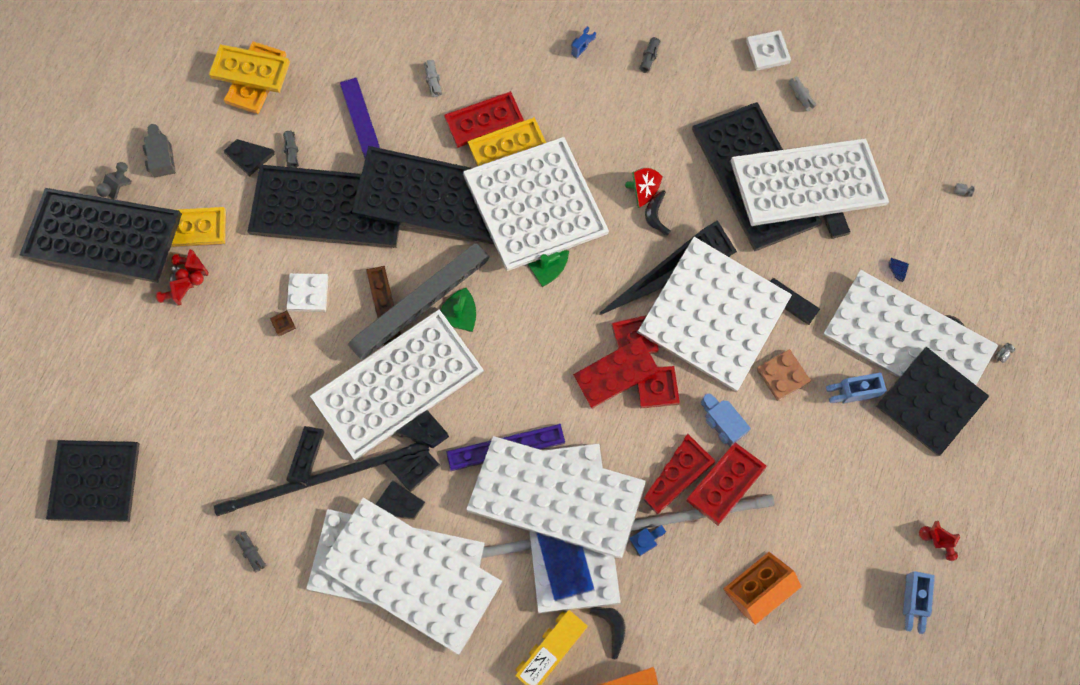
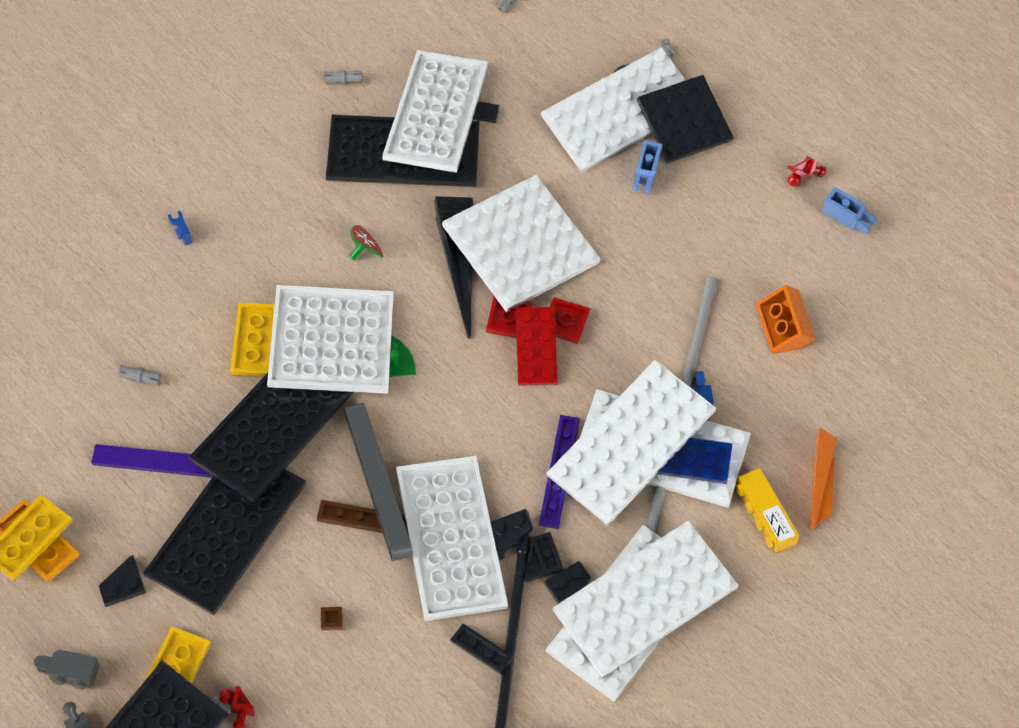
camera: 65 degrees left, 10 degrees down
red piece [171,249,209,286] -> none
dark grey pin [283,131,299,168] -> none
white plate [287,273,328,312] -> none
green shield [440,287,477,332] -> none
red plate [444,91,524,148] -> none
black piece [590,607,626,659] -> none
dark grey pin [639,37,661,73] -> none
red wing [644,433,715,515] -> none
black piece [645,190,671,236] -> none
red plate [686,442,767,526] -> none
medium blue hinge [701,393,751,447] -> none
white plate [746,30,791,71] -> none
nougat plate [757,349,811,401] -> none
black tile [770,278,820,325] -> none
clear blue tile [889,258,909,282] -> none

